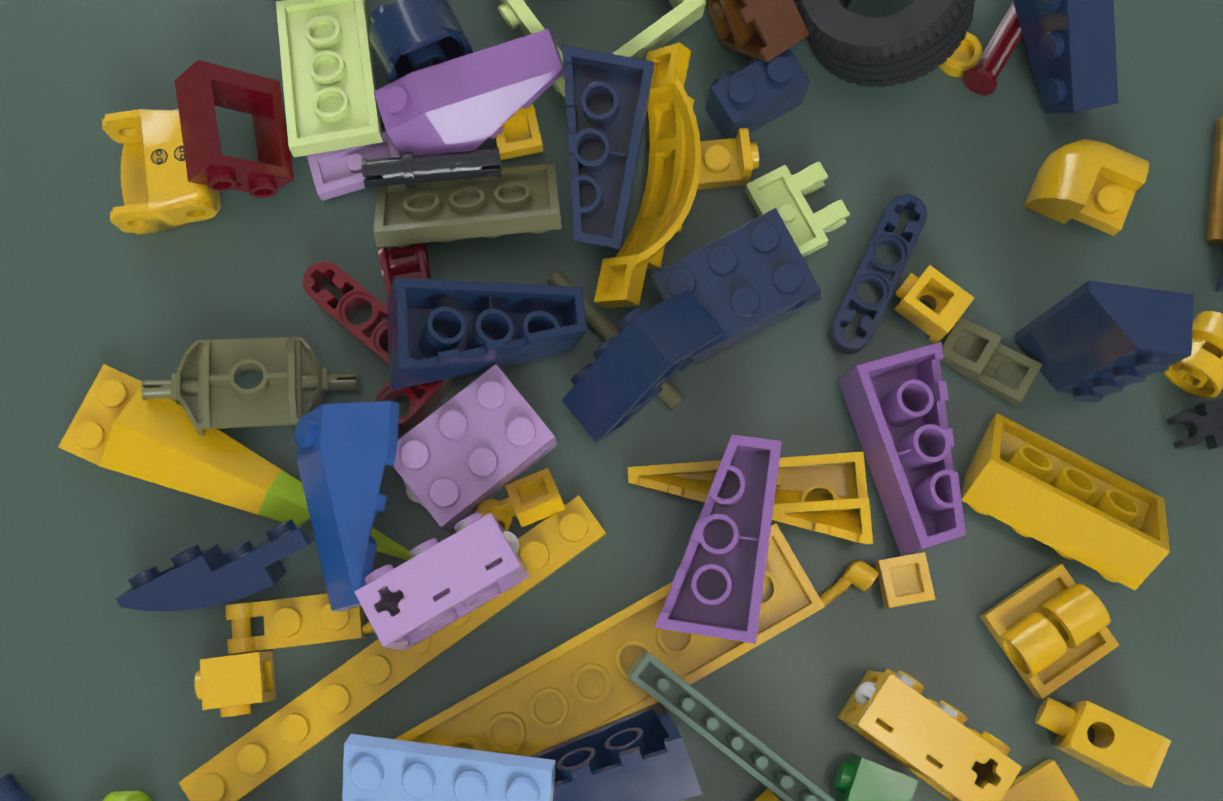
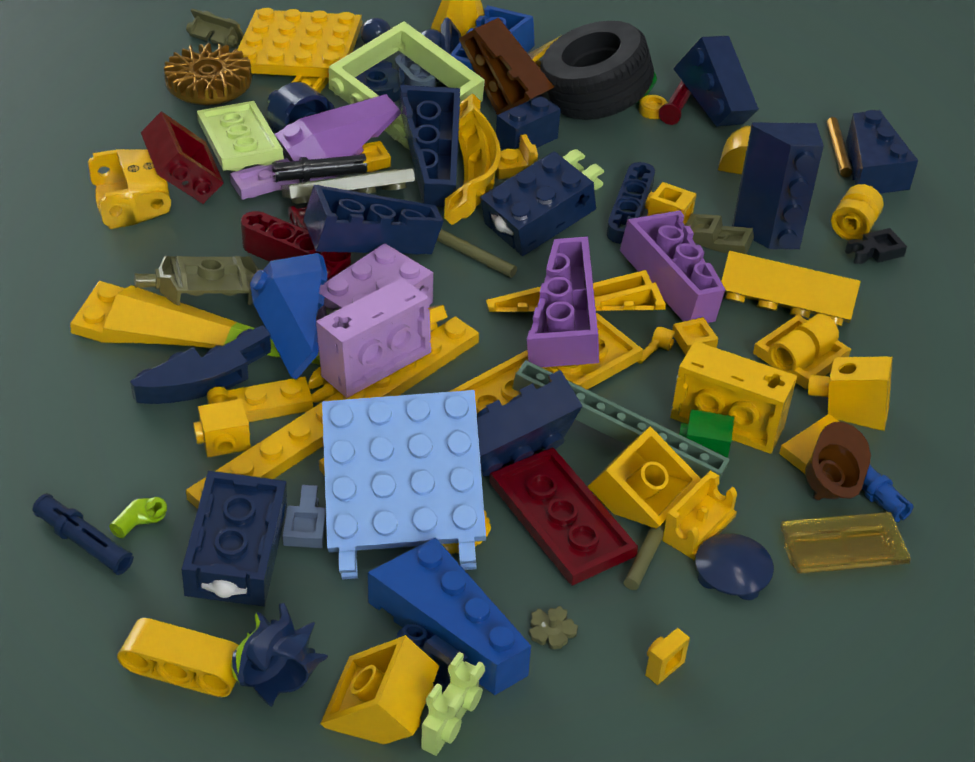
camera: 10 degrees left, 35 degrees down
dark blue wedge [562,289,725,443] -> none

